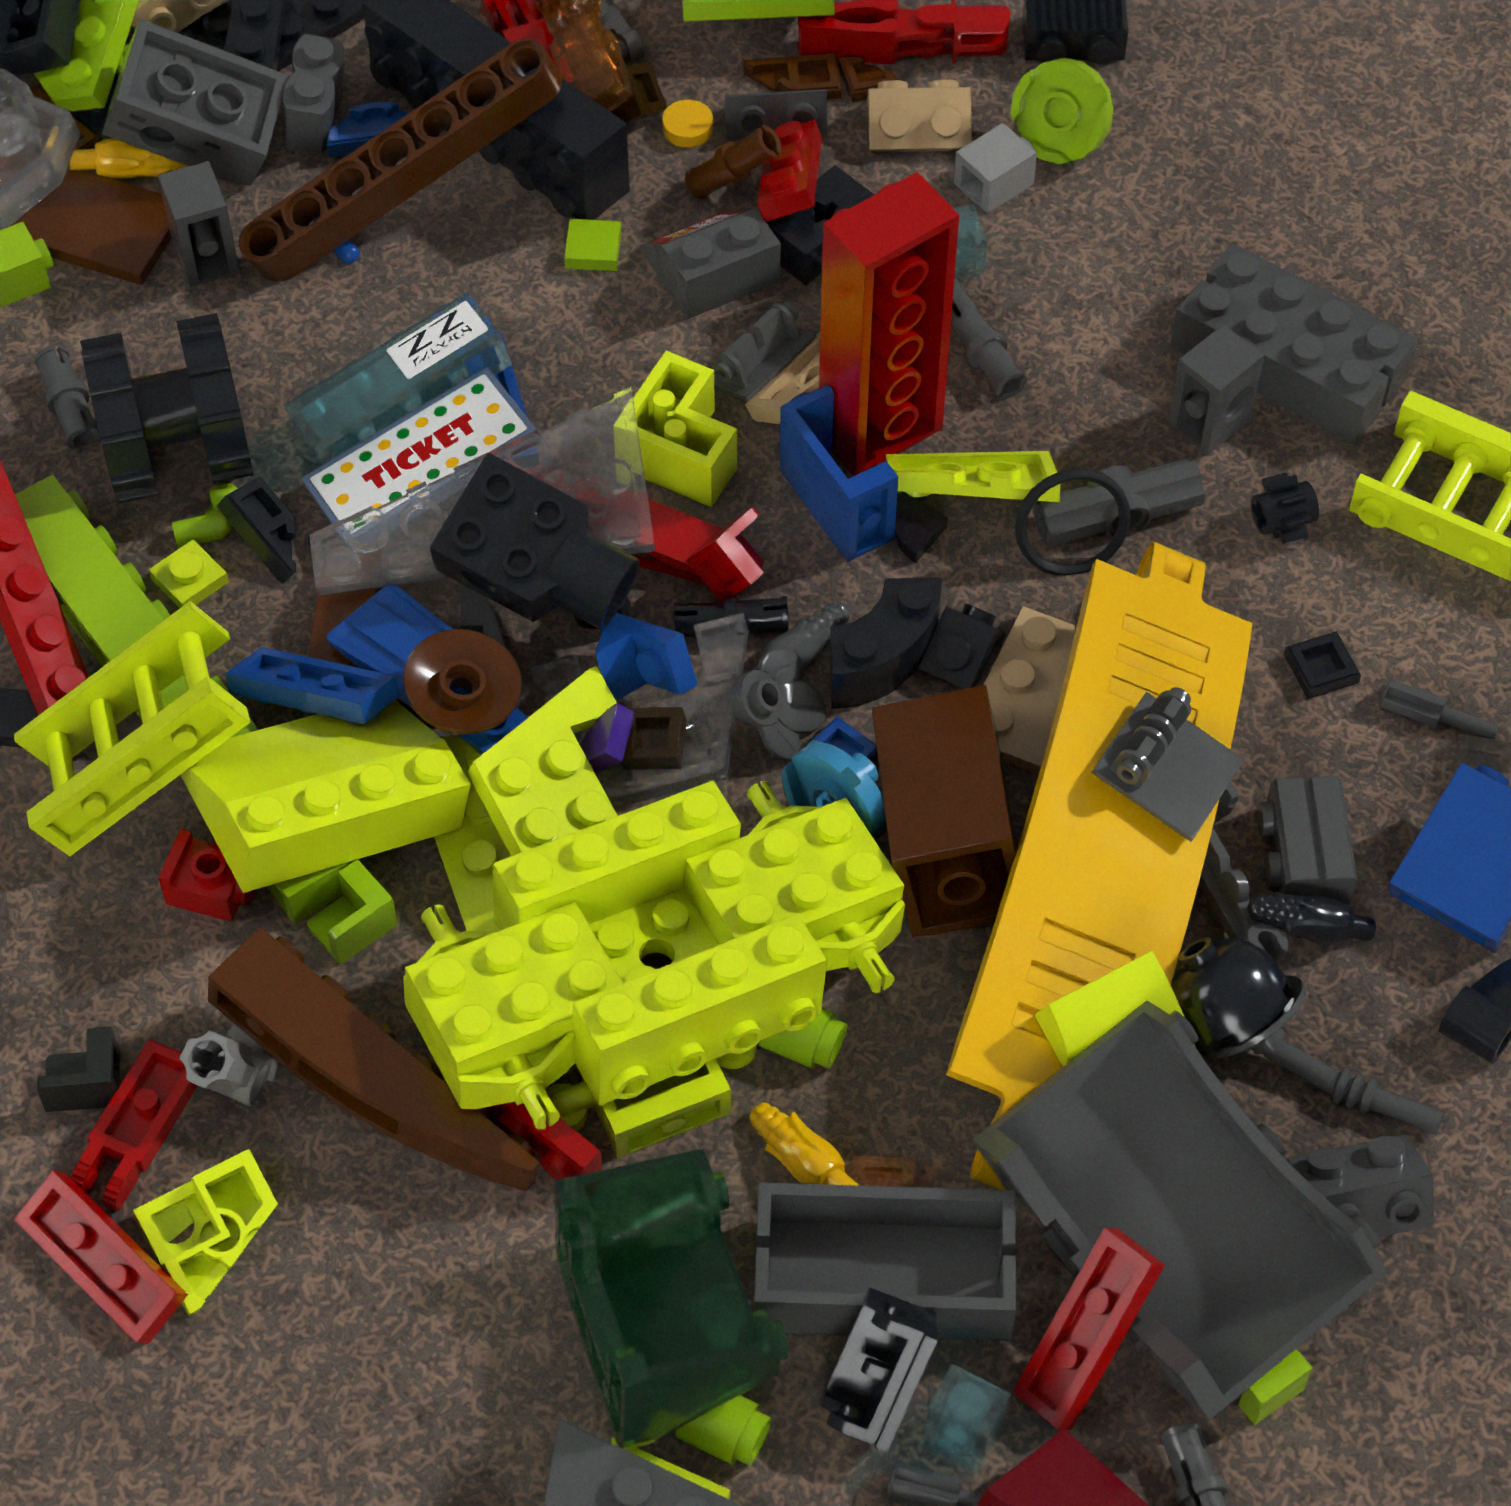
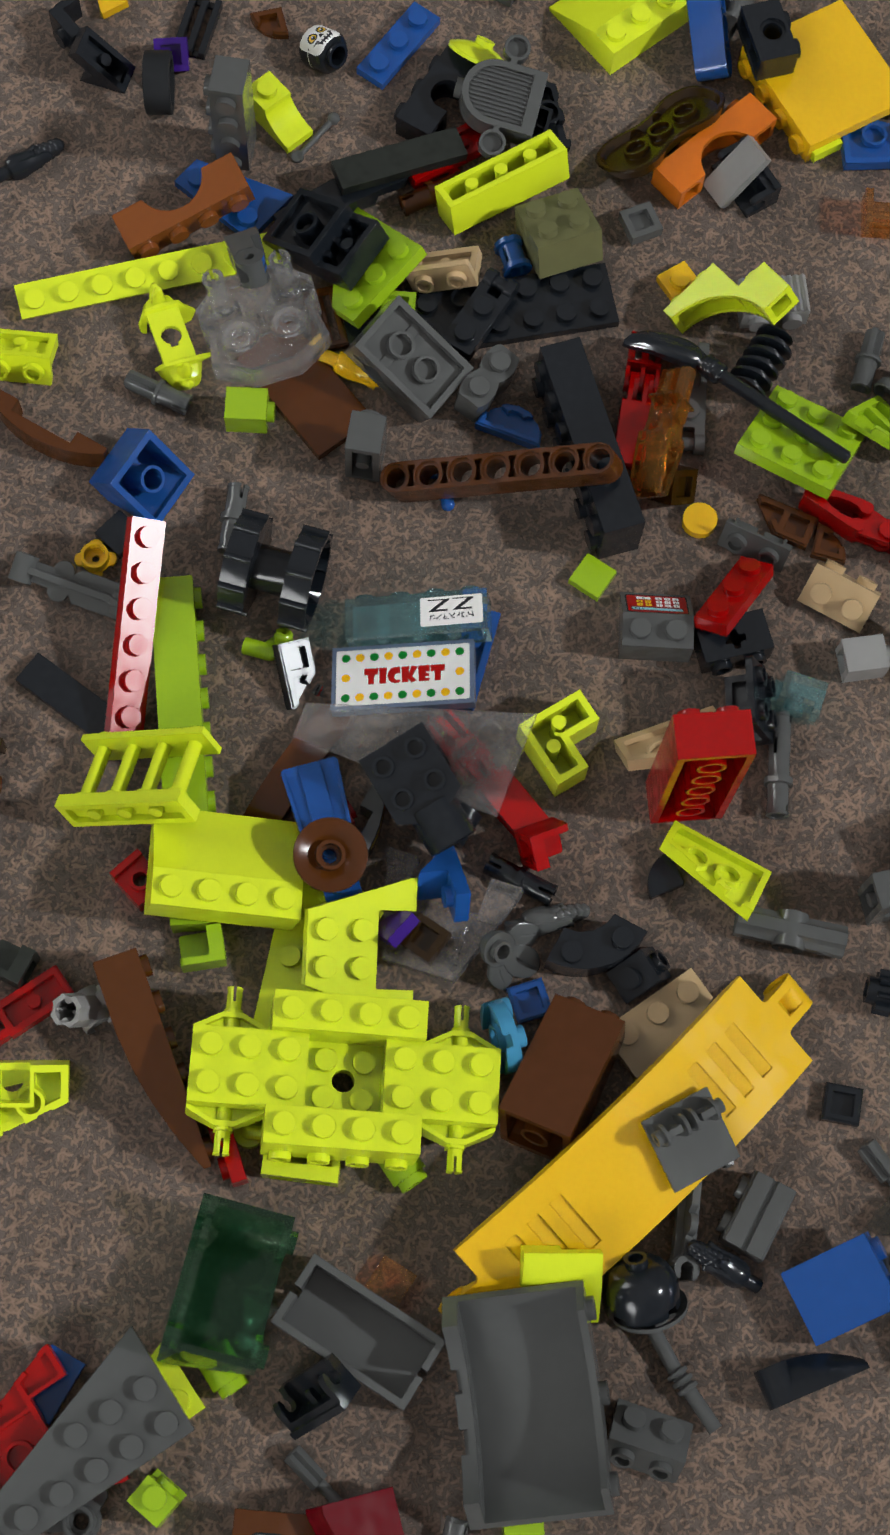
camera: 25 degrees right, 15 degrees up
neon yellow plate [148,539,229,608] -> none
blue plate [225,647,400,724] -> none
reddish brown pin [685,125,782,200] -> none
dark grey hinge [713,301,816,402] -> none
yellow piece [749,1102,859,1185] -> none
blue panel [780,384,898,562] -> none
clear light blue brick [919,1364,1011,1474] -> none
red plate [1012,1227,1165,1430] -> none
black tyre [1015,469,1131,576] -> none

